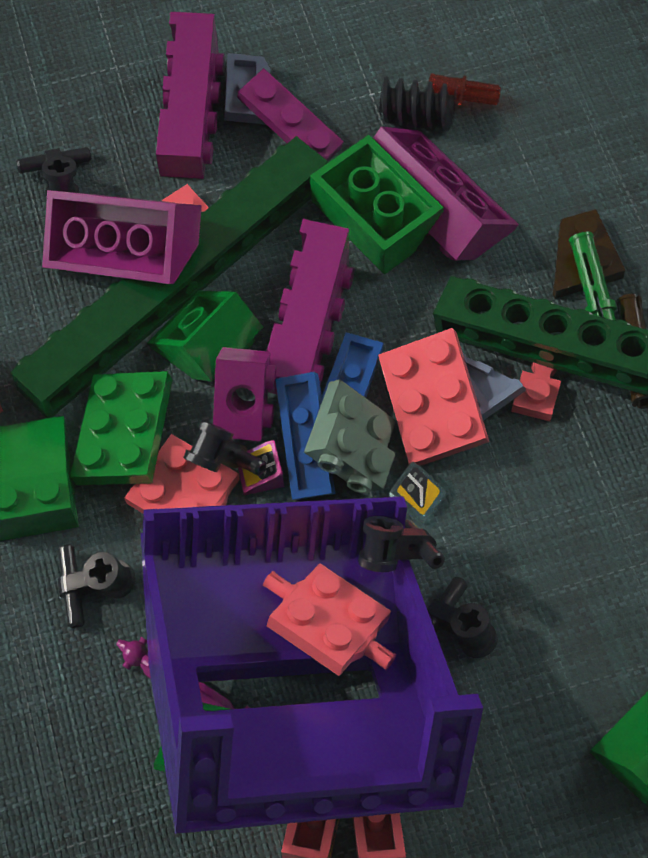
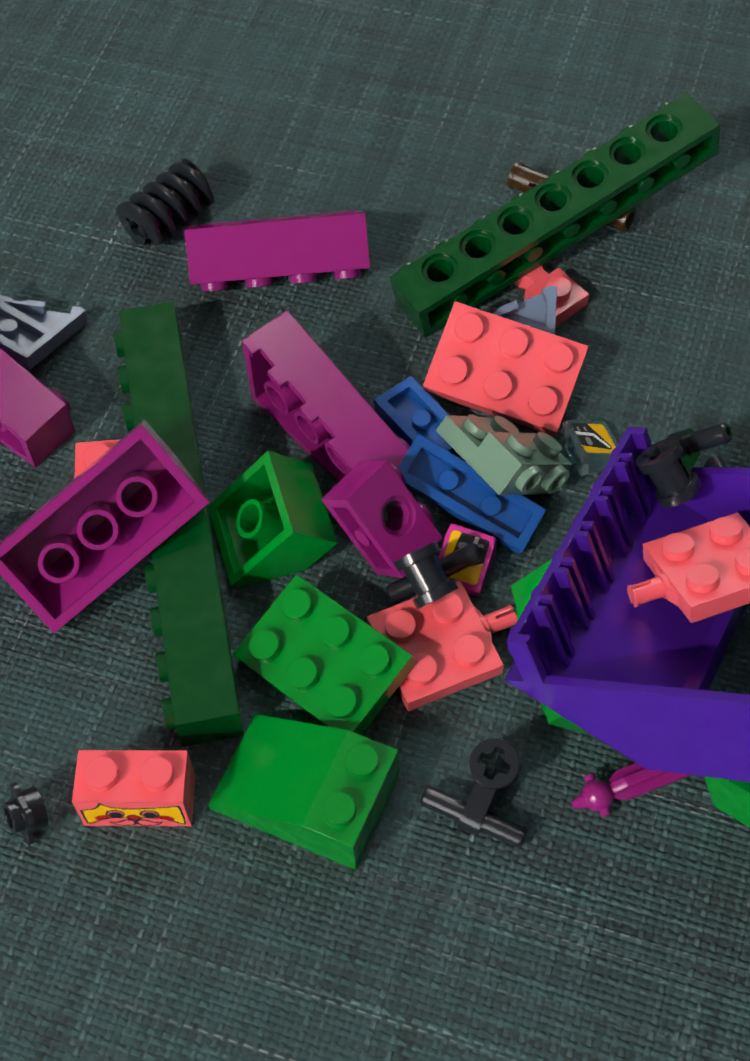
camera: 55 degrees left, 5 degrees down
magenta plate [237,68,344,161] -> none
green slope [310,135,444,275] -> none
clear red axle [429,73,501,105] -> none
dark brown wing [553,209,626,299] -> none
green pin [569,231,617,345] -> none

